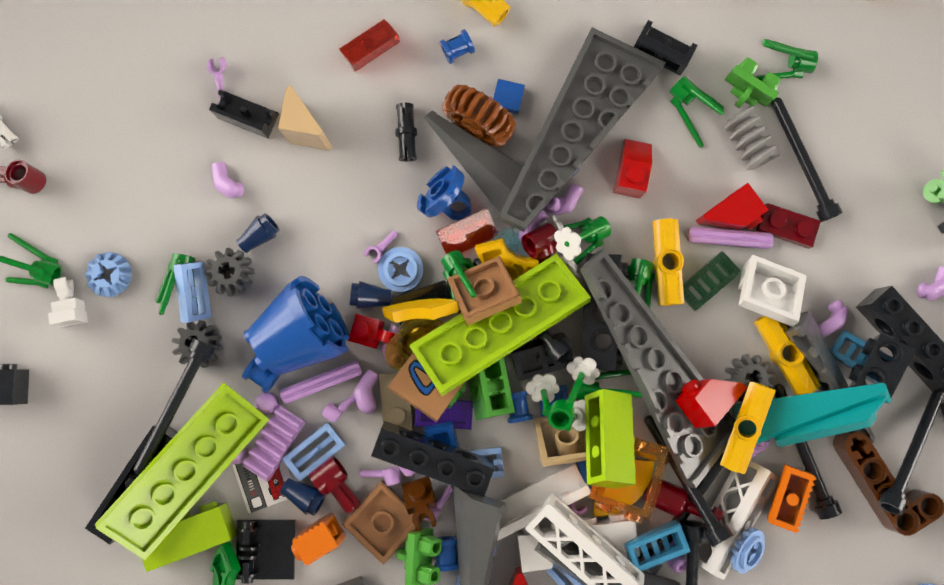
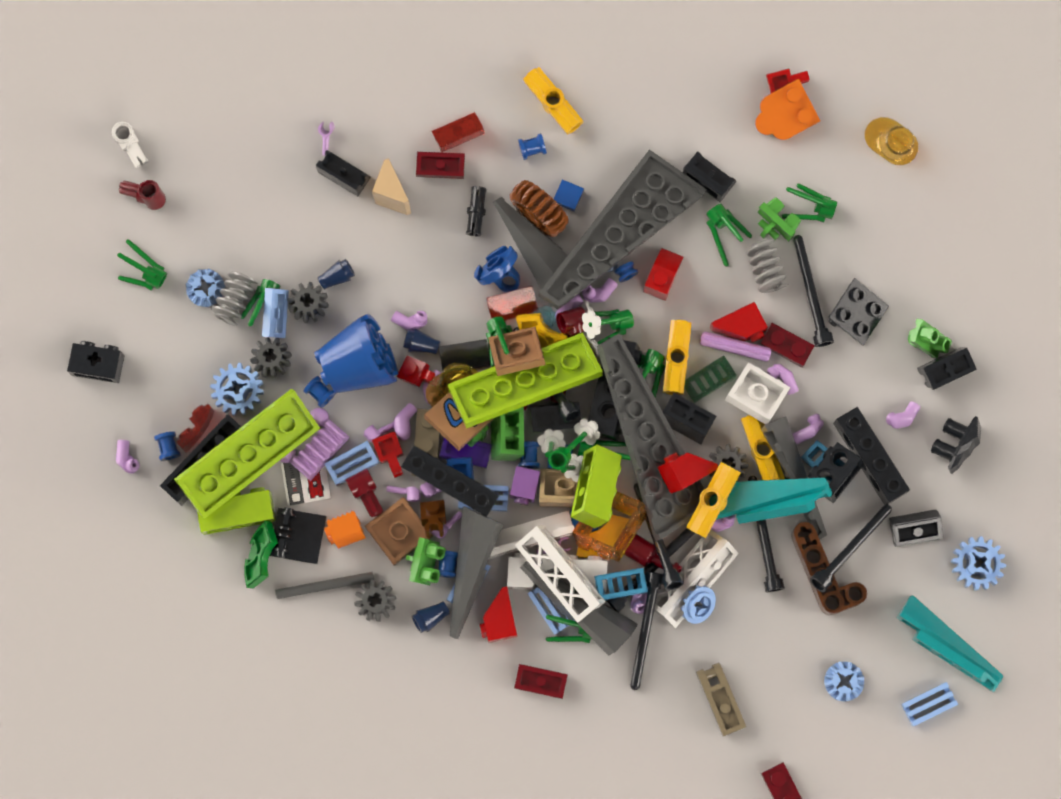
camera: 15 degrees right, 5 degrees down
white piece [48,277,88,328] -> none
black piece [134,338,216,475] -> none
lavender arm [212,162,244,199] -> none
lavender axle [279,361,363,404] -> none
dark blue cone [280,478,326,516] -> none
lavender hand [364,230,399,263] -> none
light blue gear [378,247,423,292] -> none
yellow tile [382,298,459,323] -> none
orange brick [767,464,816,533] -> none
none -> lavender arm [116,440,140,474]
none -> blue bush [154,431,181,461]
none -> clear red slope [177,404,214,453]
none -> light blue gear [210,363,264,416]
none -> light grey piece [211,271,258,327]
none -> red plate [372,431,404,478]
none -> lavender arm [391,311,428,331]
none -> dark red plate [416,151,465,179]
none -> medium lavender brick [510,466,540,506]
none -> blue bush [614,261,639,283]
none -> black hinge [663,393,717,445]
none -> lavender arm [767,364,799,395]
none -> hinge [828,278,889,346]

